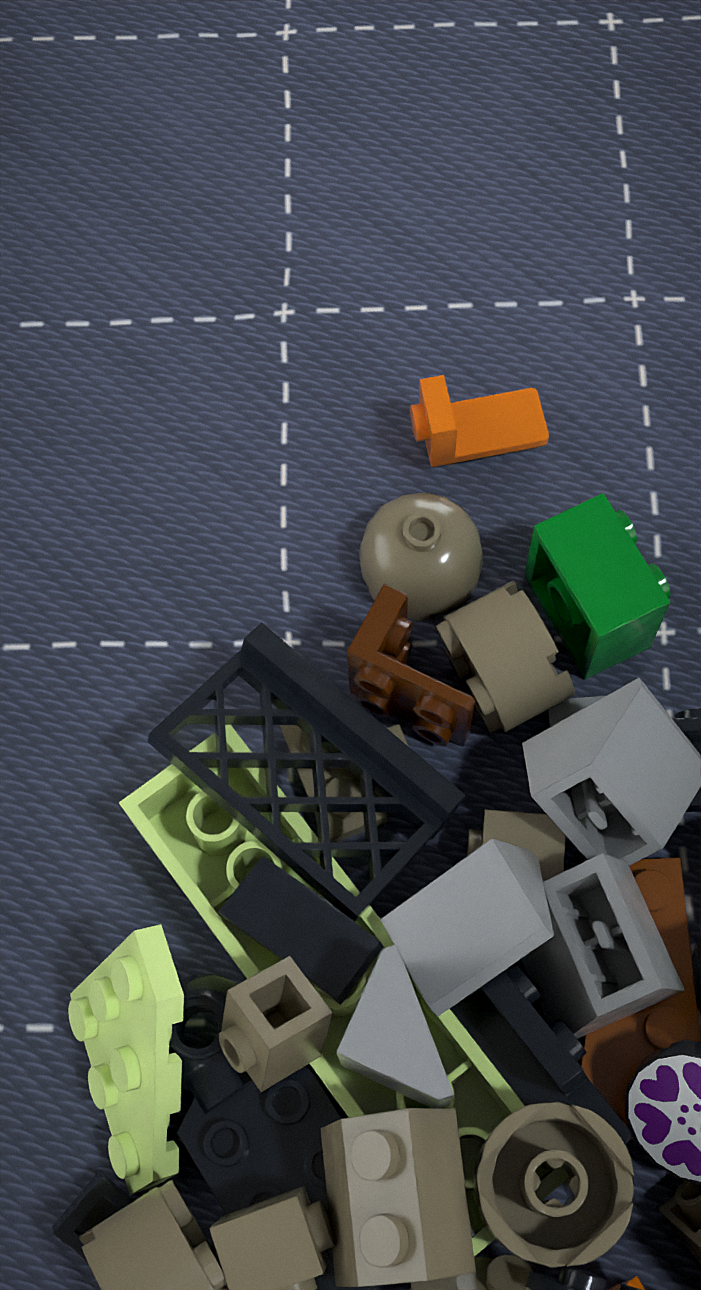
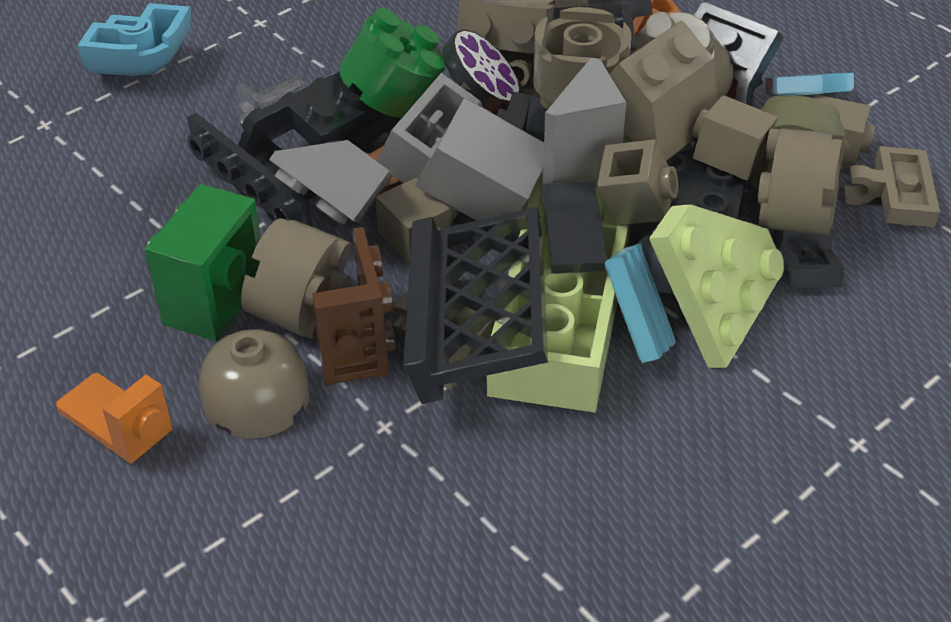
camera: 135 degrees left, 25 degrees down
none -> medium azure tile [605,244,676,363]

